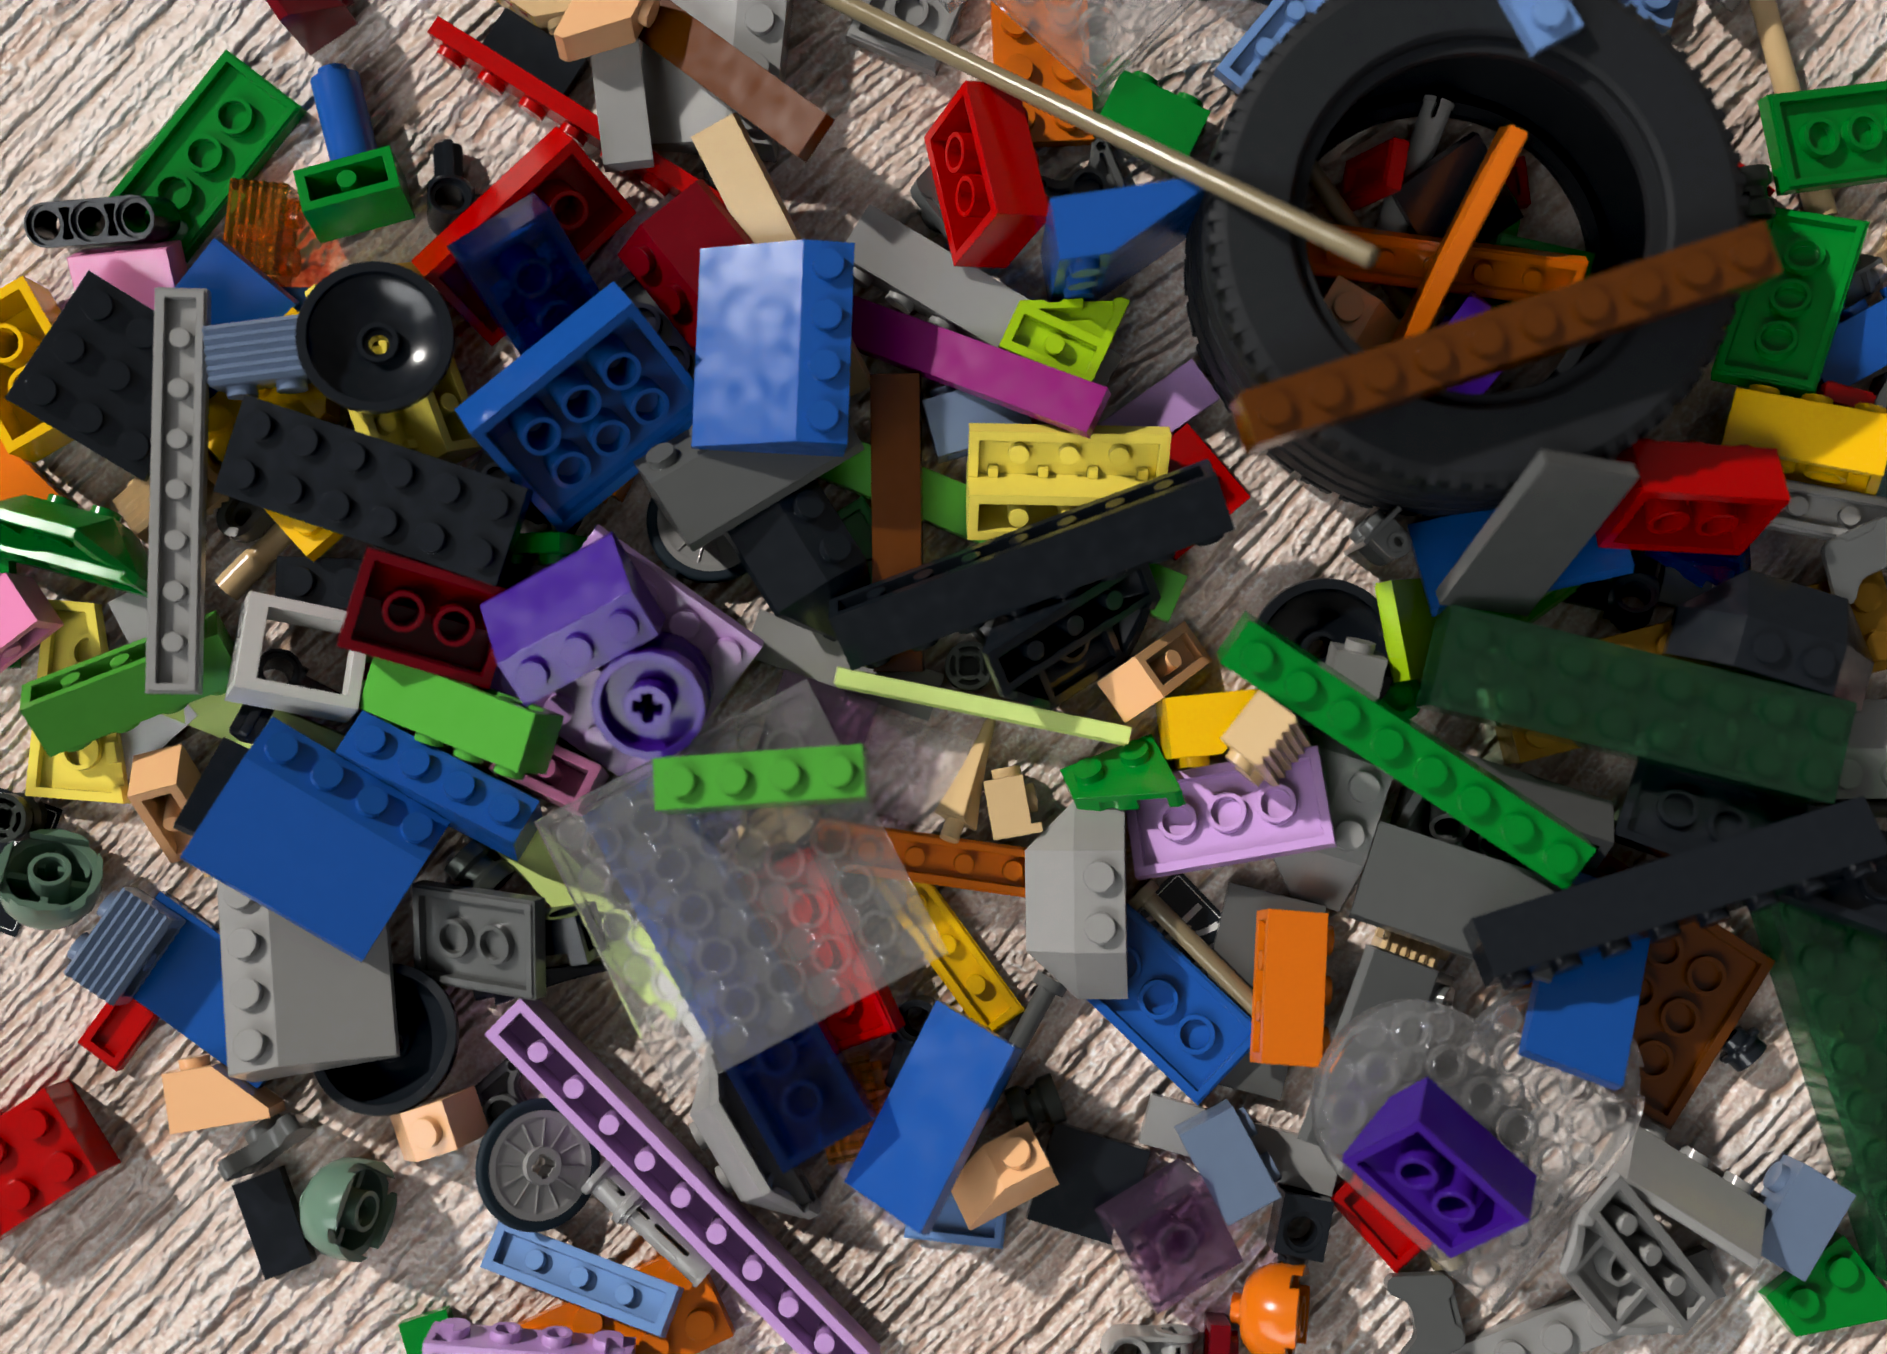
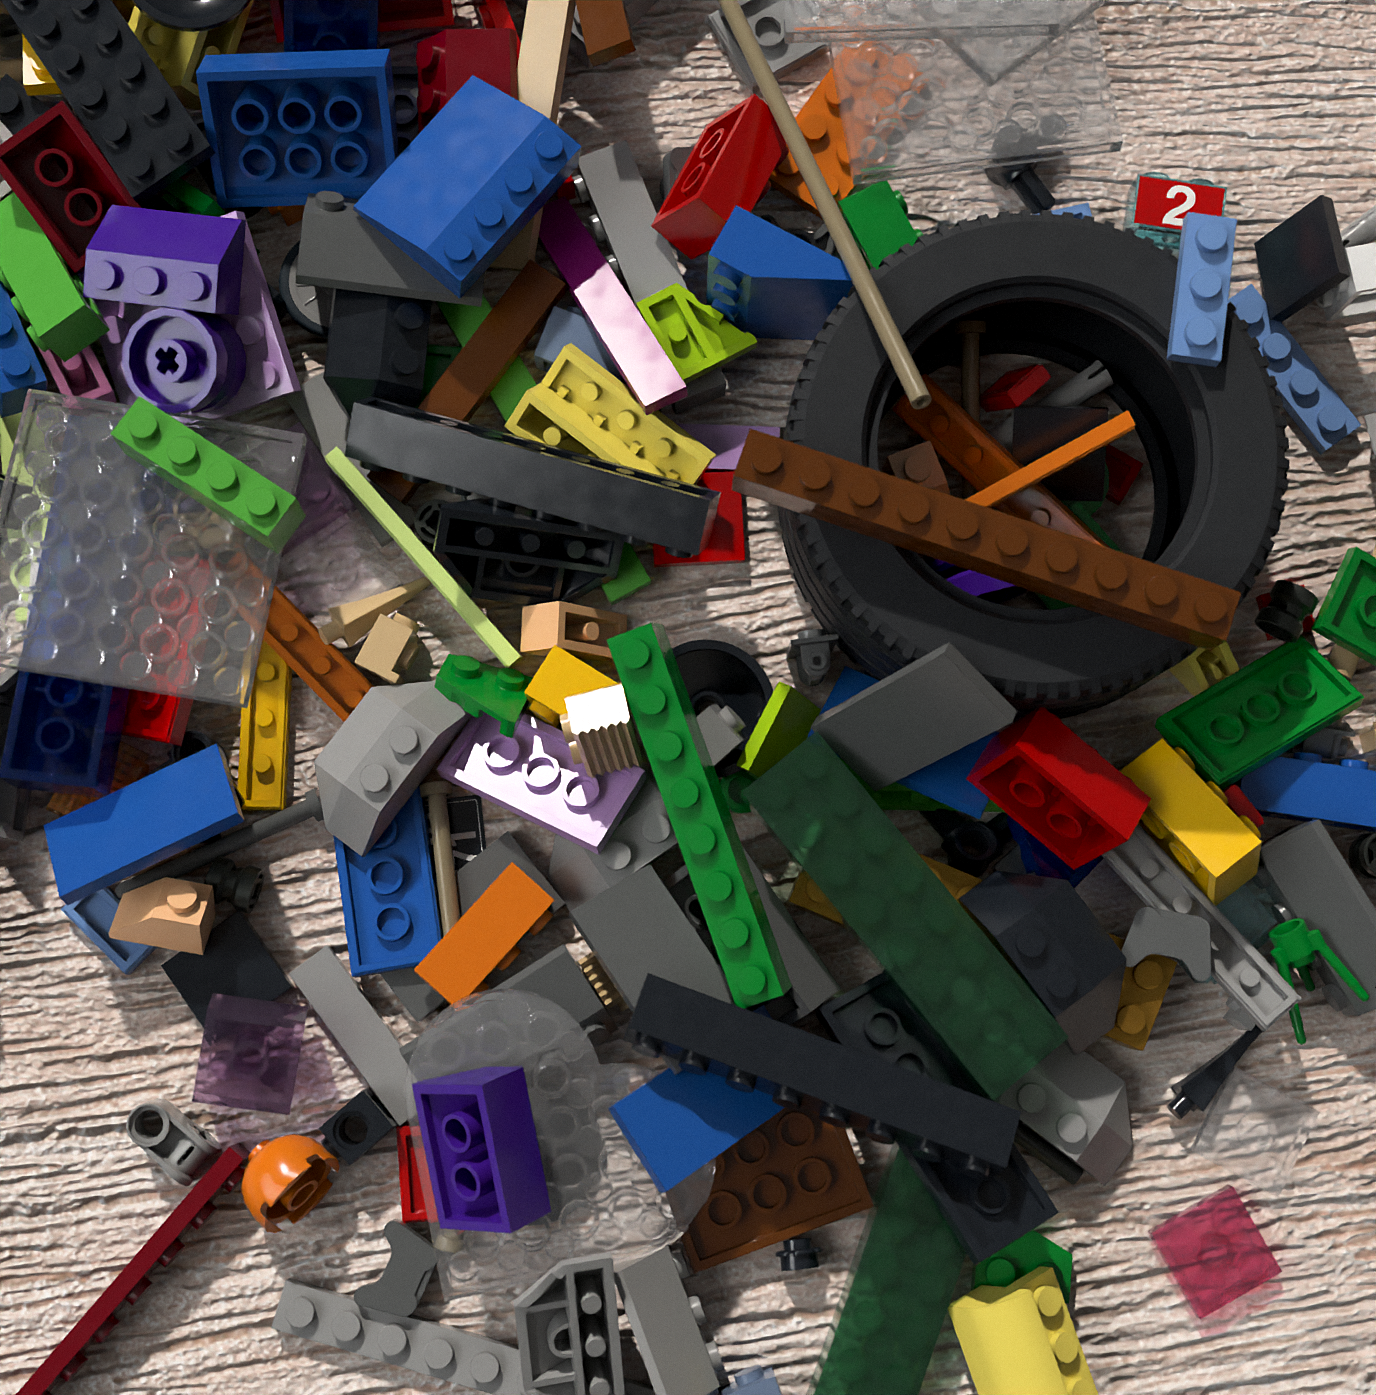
camera: 35 degrees right, 5 degrees down
sand blue brick [1174,1099,1282,1226] -> none

